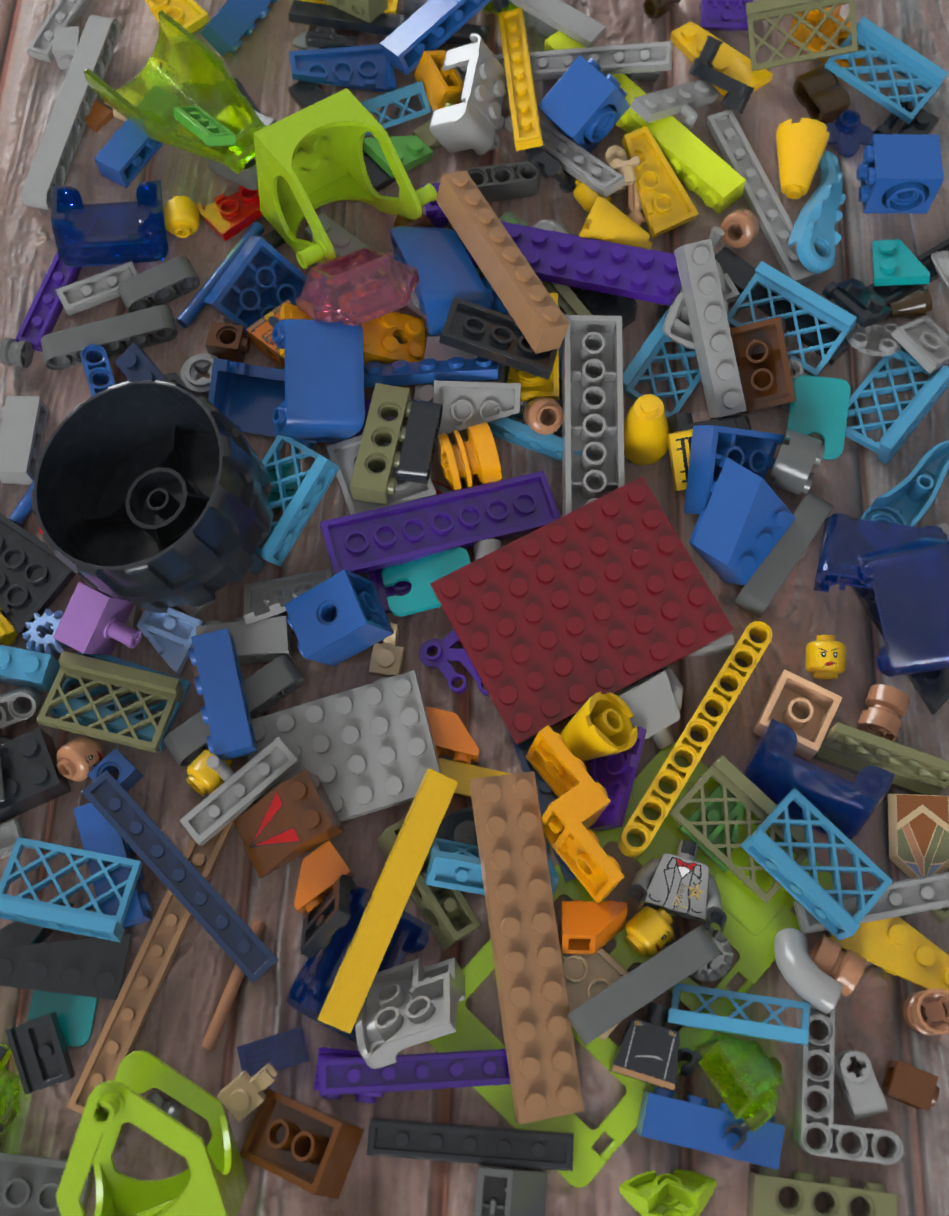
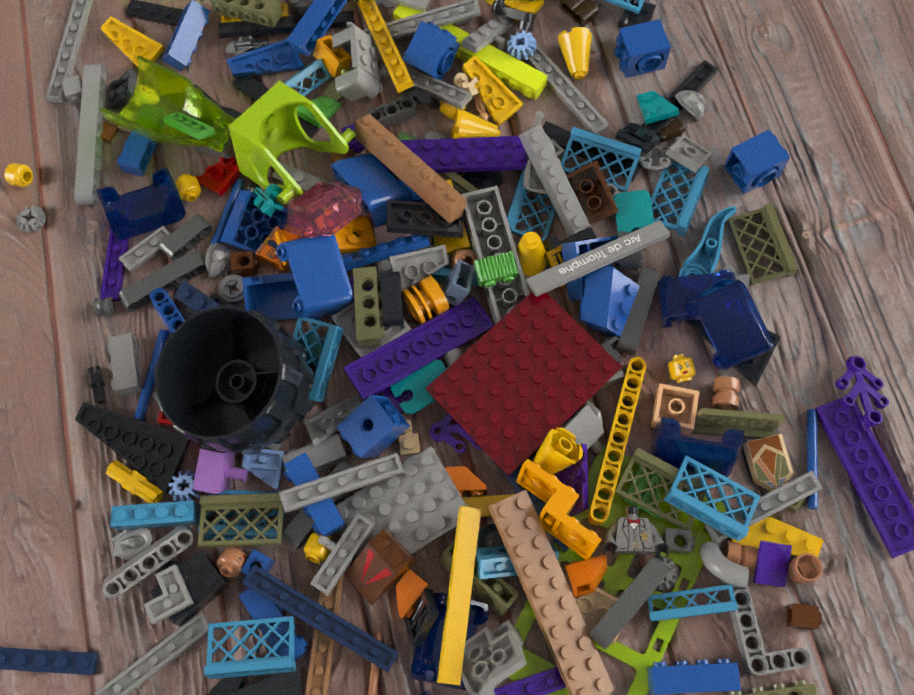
camera: 15 degrees left, 0 degrees up
black torso [608,1002,679,1091] -> none
yellow head [625,906,674,957] -> none
clear neon green torso [677,1034,784,1151] -> none
nougat head [721,209,759,248] -> none
dark azure animal [788,151,846,274] -> none
clear blue plate [826,110,874,158] -> none
light grey piece [834,1049,887,1122] -> none
none -> black plate [108,69,137,111]
none -> light grey hat [205,243,231,278]
none -> teal hips [253,184,284,217]
none -> light grey tile [279,453,404,513]
none -> sand blue torso [442,259,475,306]
none -> bright green brick [474,251,518,288]
none -> light blue gear [507,30,537,61]
none -> light grey tile [526,220,670,297]
none -> dark grey bracket [600,336,621,363]
none -> dark grey brick [662,528,695,555]
none -> dark purple piece [753,540,792,587]

